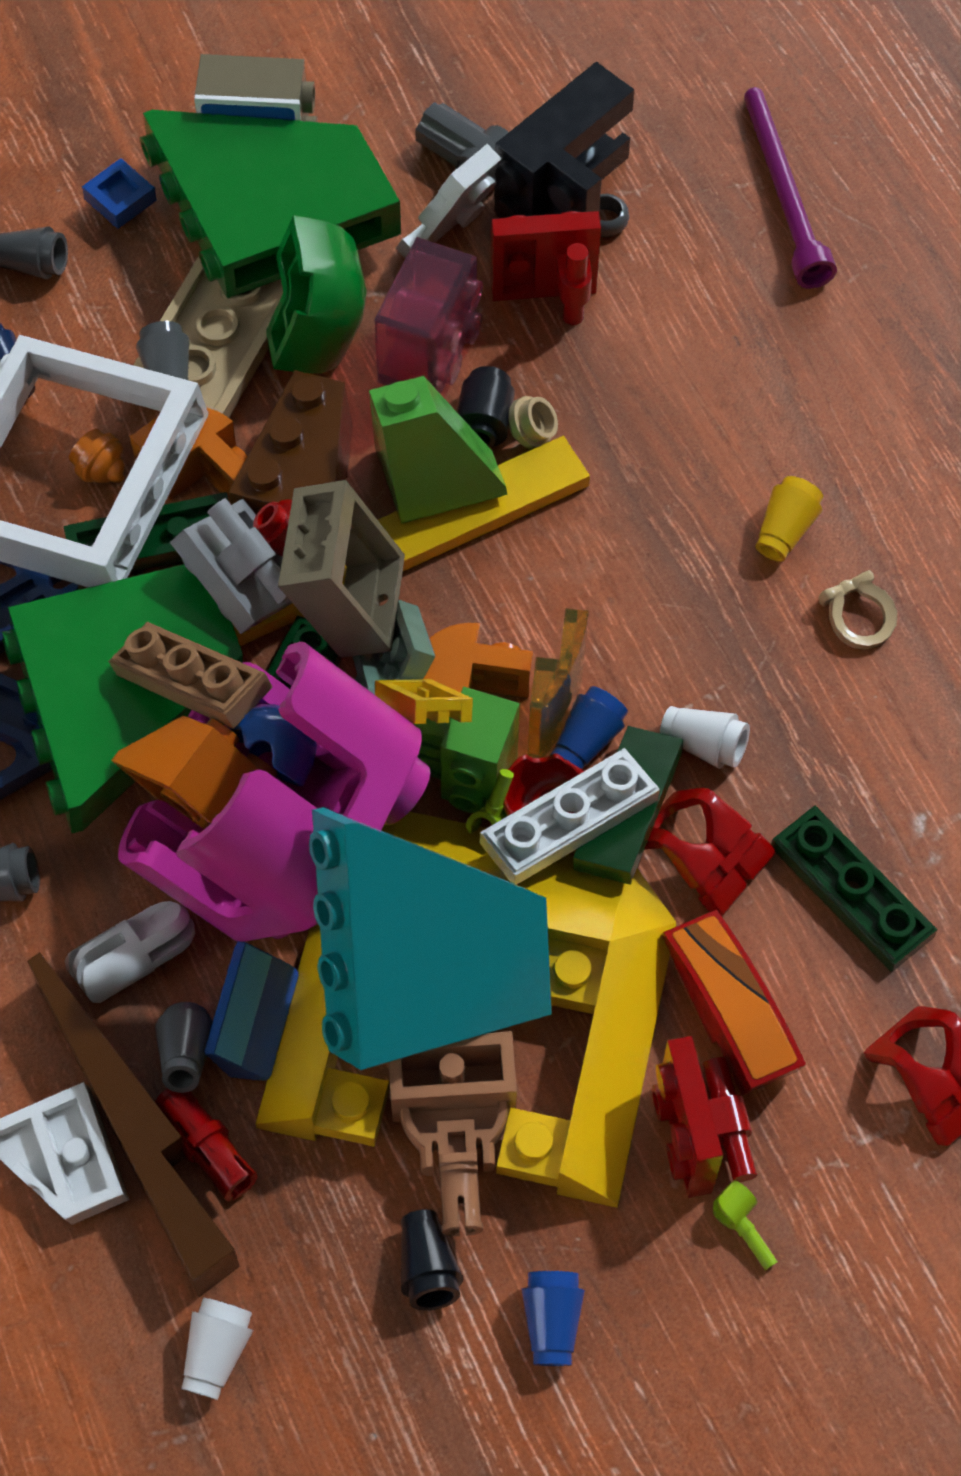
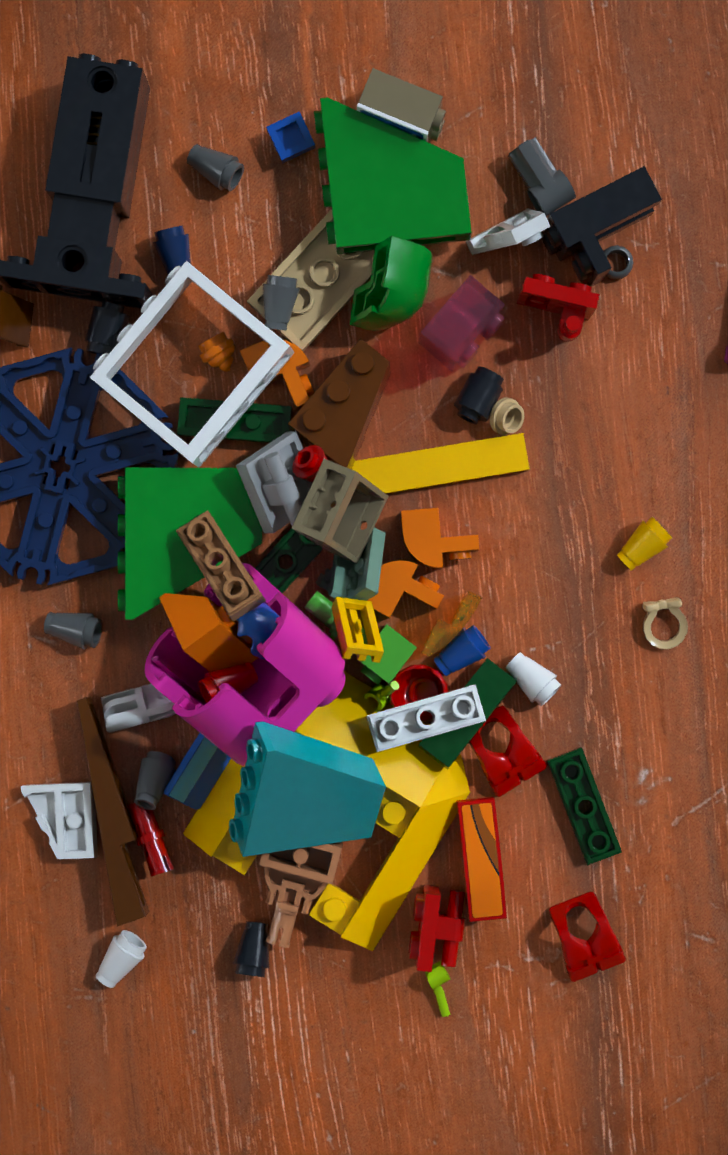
camera: 20 degrees right, 25 degrees up
bright green slope [369,376,507,524] -> none
blue cone [521,1271,585,1366] -> none
none -> orange brick [400,508,480,569]

